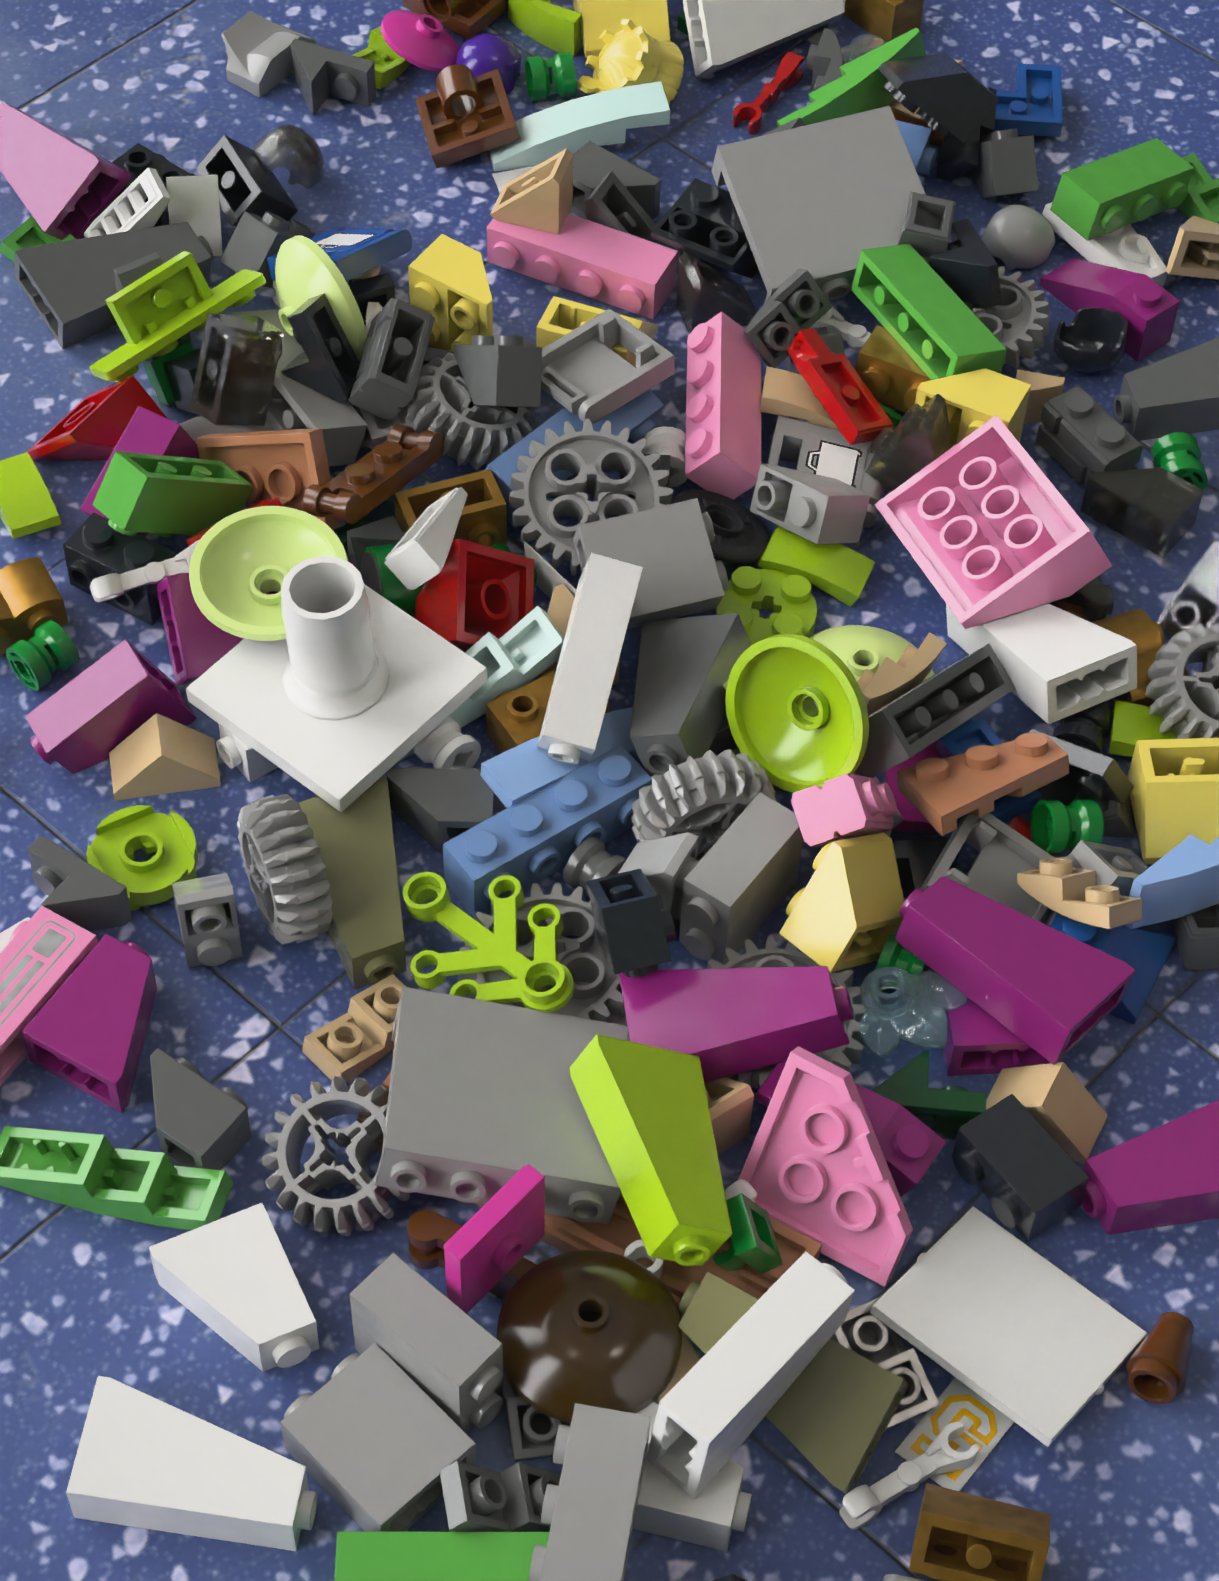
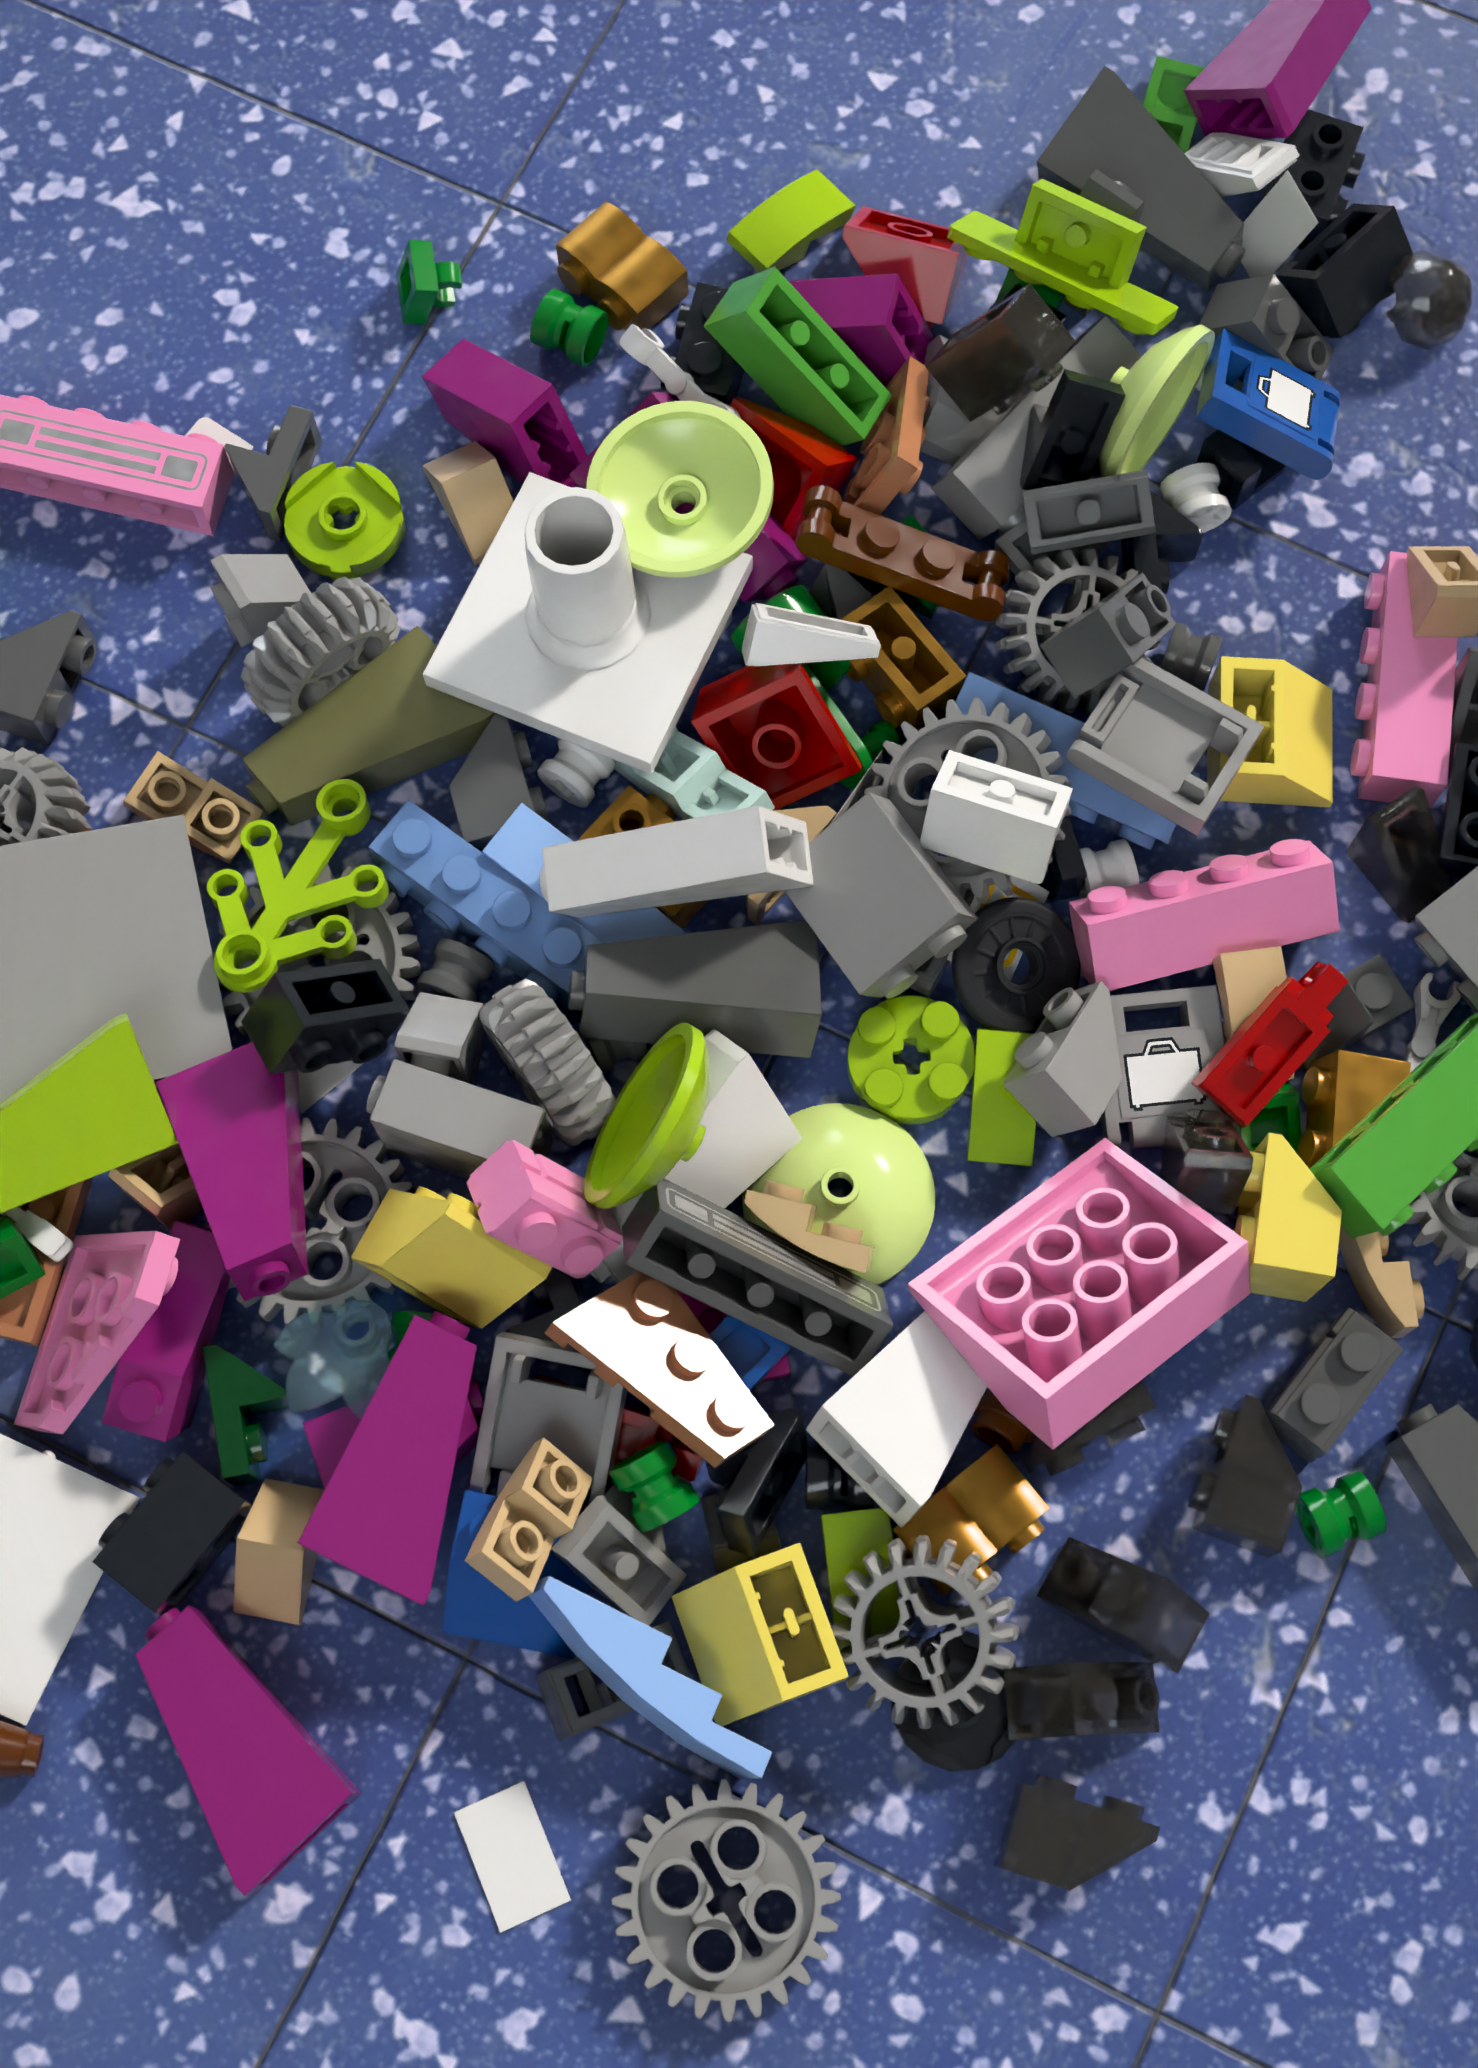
camera: 75 degrees right, 20 degrees up
magenta slope [22,934,157,1113] -> none
light yellow slope [408,234,493,352] -> none
dark grey slope [744,269,832,368] -> none
none -> white panel [920,750,1073,884]

